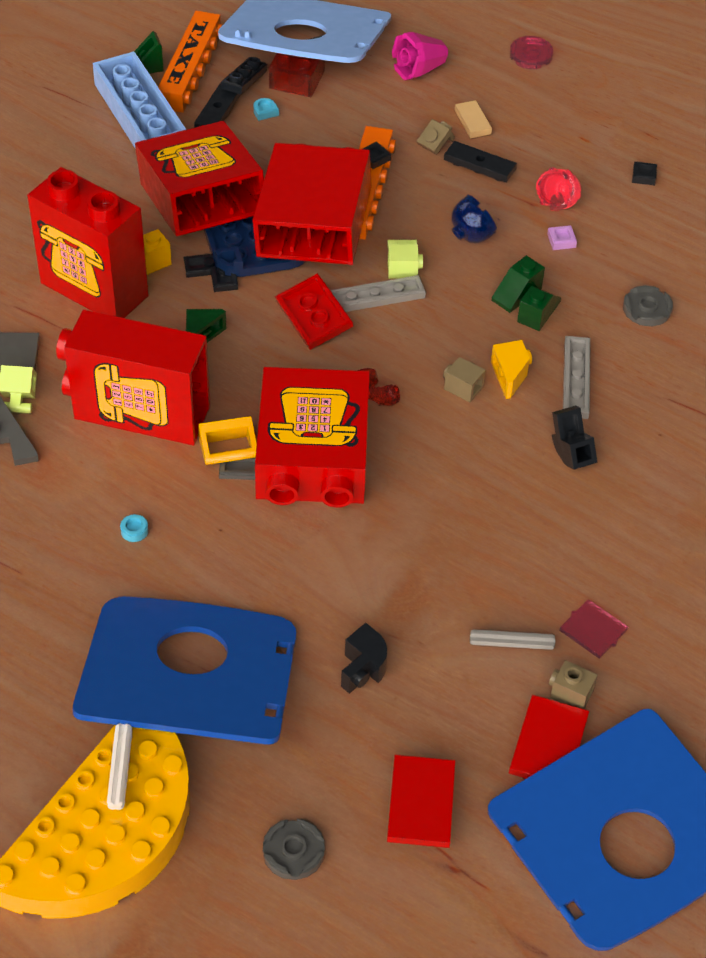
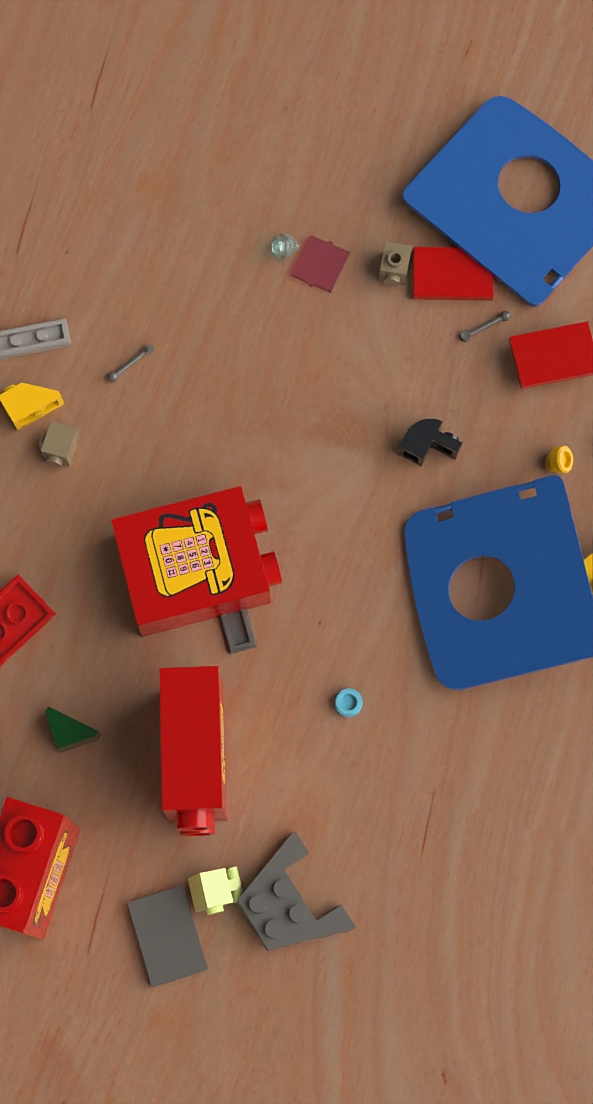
camera: 105 degrees left, 25 degrees up
yellow tile [198,416,257,465] -> none
clear red arm [357,368,400,406] -> none
light grey axle [470,629,555,650] -> none
black brick [552,405,598,470] -> none
none -> dark grey hinge [108,344,154,382]
none -> clear light blue plate [271,233,300,260]
none -> dark grey hinge [460,311,511,342]
none -> yellow tile [545,446,573,473]

